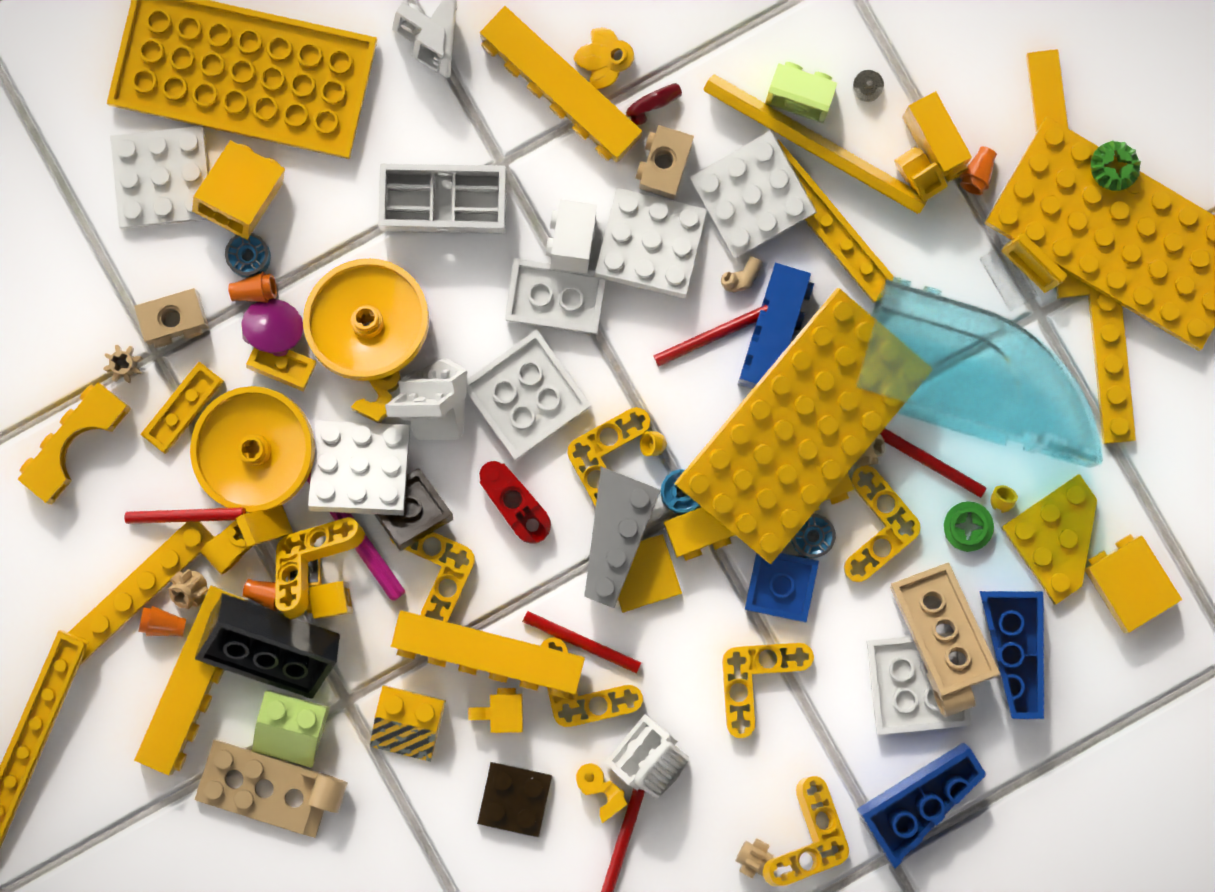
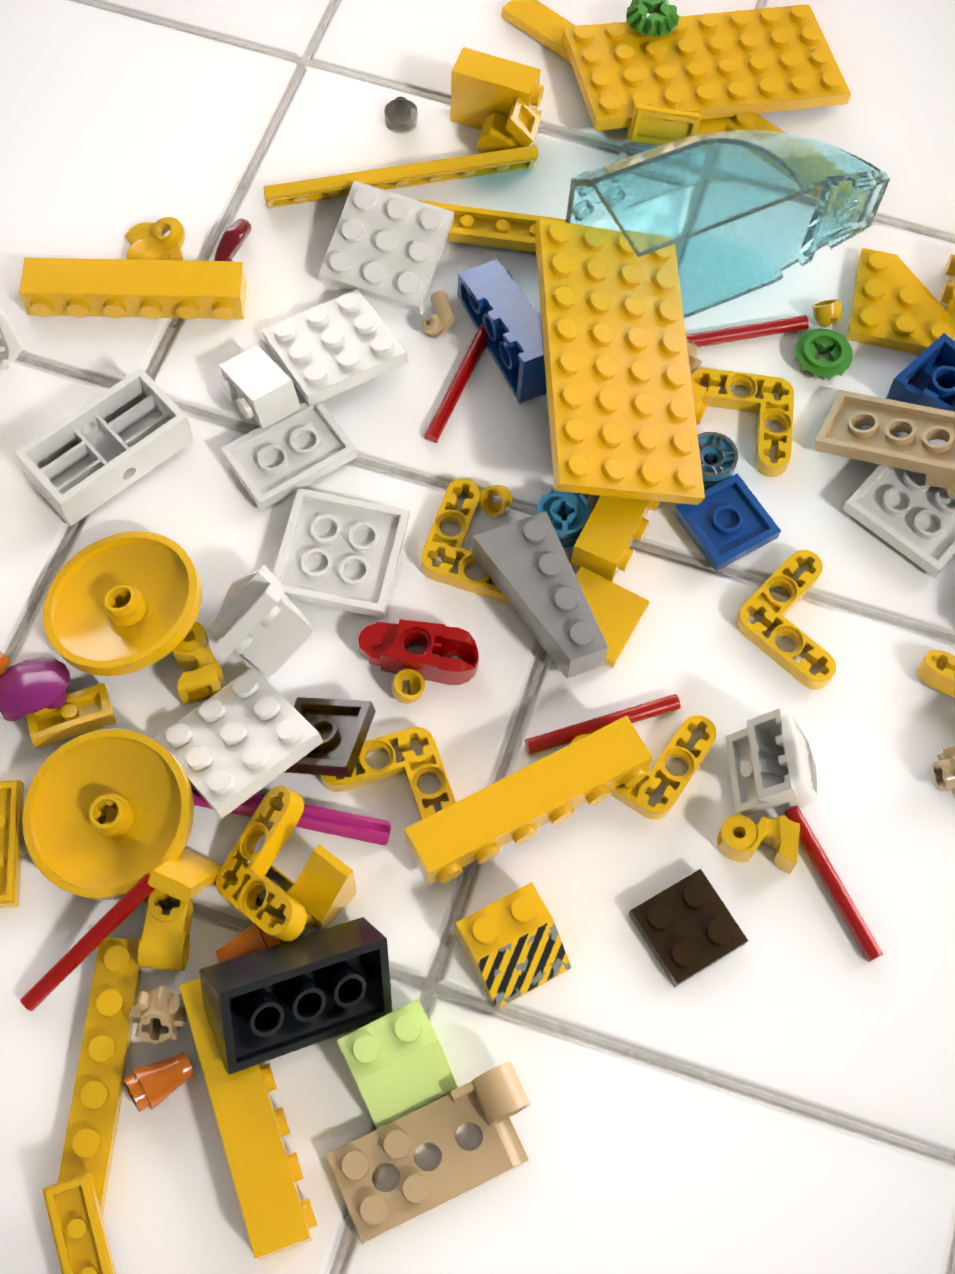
camera: 50 degrees left, 20 degrees down
yellow brick [468,688,523,733] -> none
tan brick [635,125,694,200] -> none
yellowish green slope [765,62,837,124] -> none
orange cone [960,146,997,195] -> none
none -> yellow hinge [391,669,425,704]

